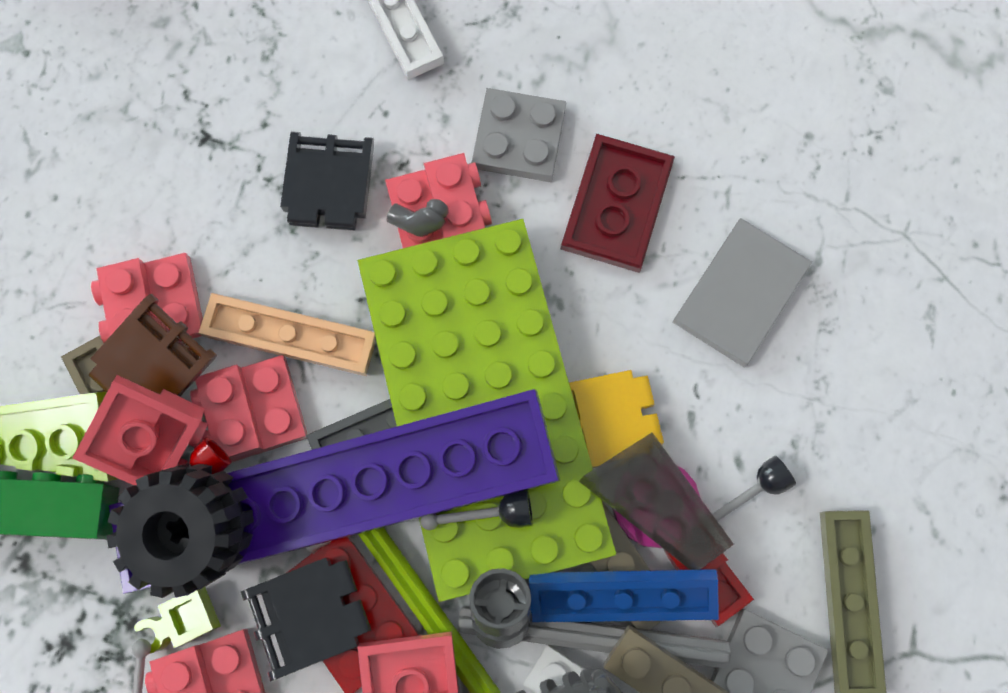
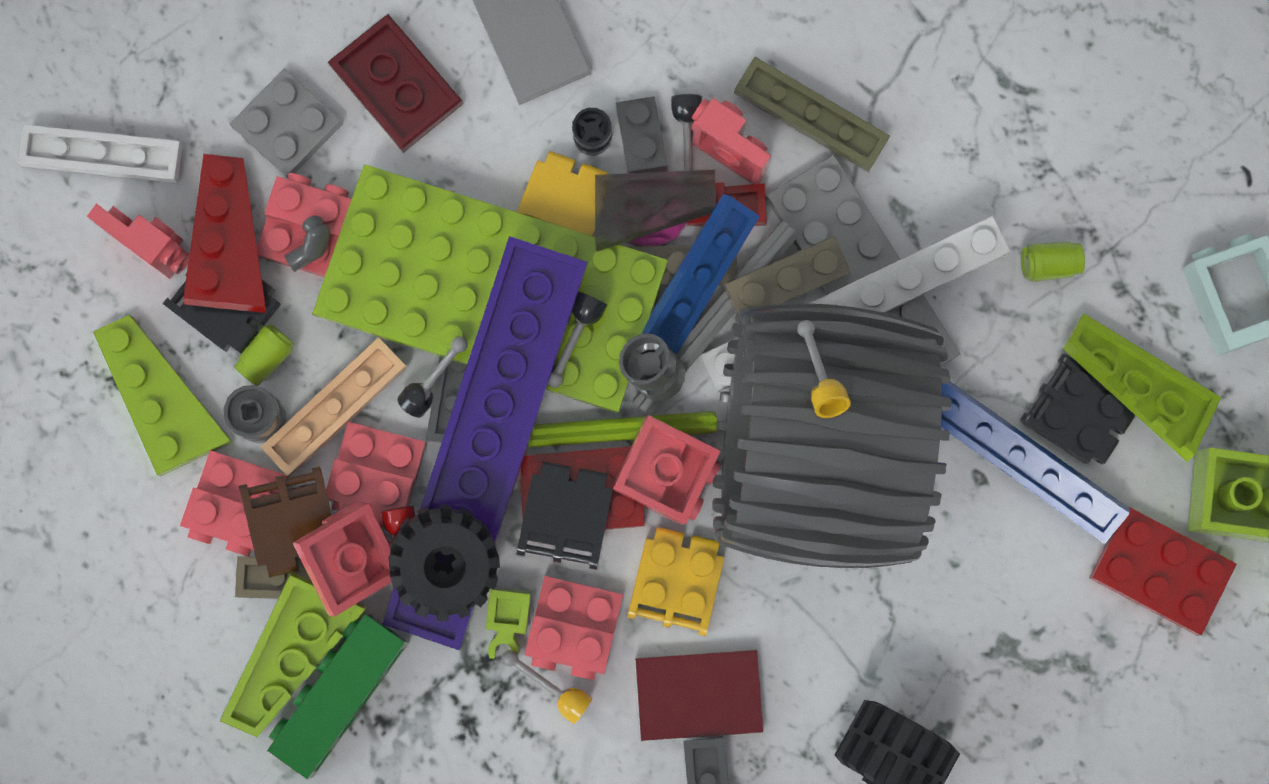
camera: 60 degrees left, 5 degrees up
none -> coral plate [87,203,189,279]
none -> lime wing [93,315,233,477]
none -> red wing [183,154,266,313]
none -> dark grey wheel [224,385,286,443]
none -> lime piece [233,323,295,386]
none -> hinge [397,336,468,418]
none -> black wheel [572,108,612,156]
none -> dark grey plate [616,96,668,179]
none -> coral plate [691,98,771,184]

